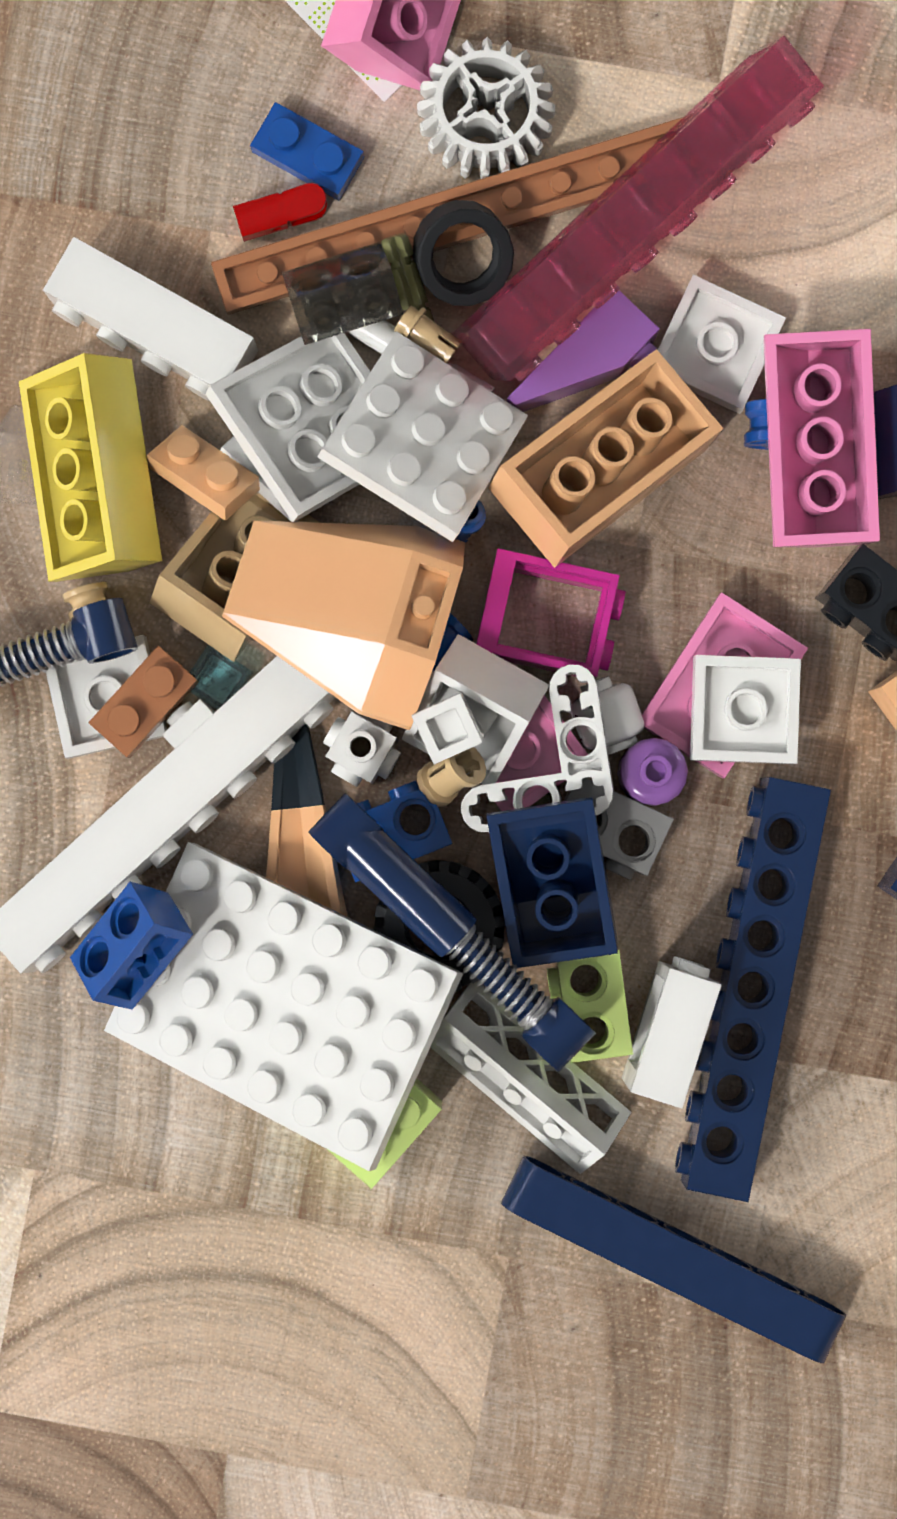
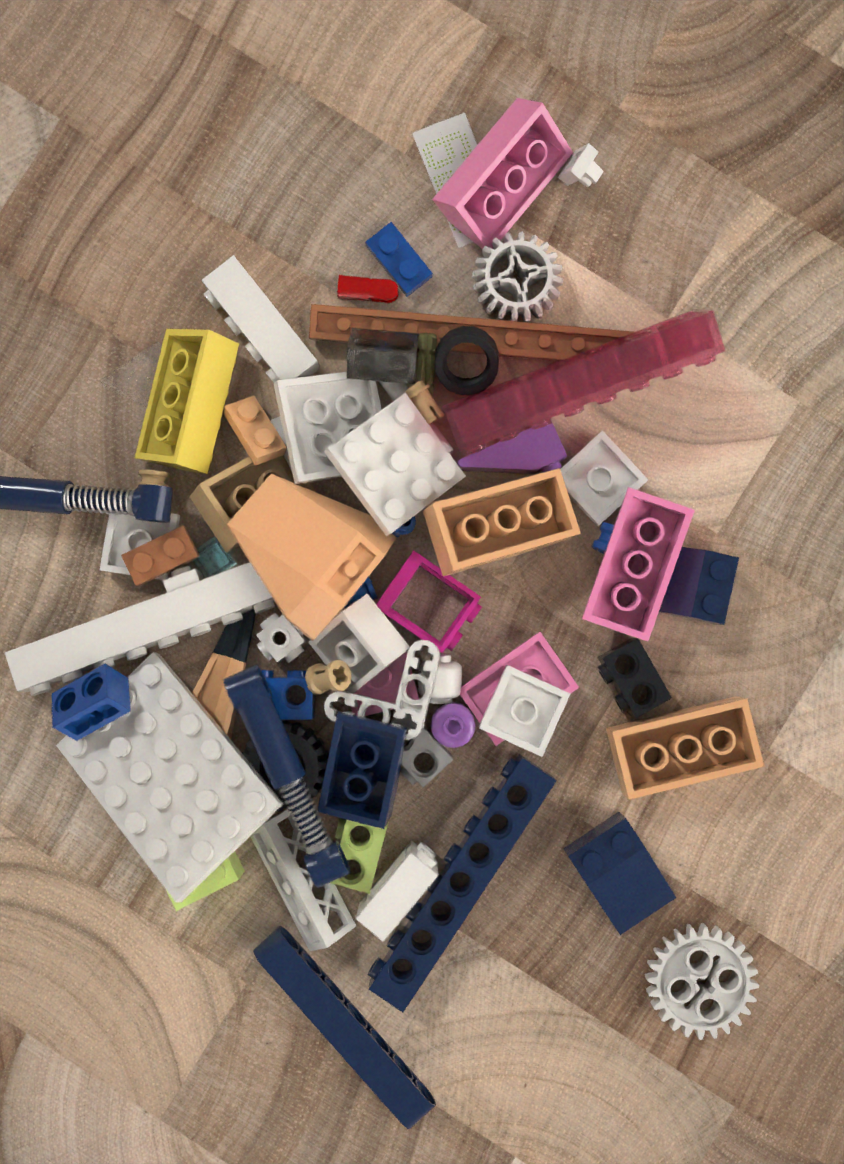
camera: 15 degrees right, 0 degrees up
white plate [411,692,484,764] -> none

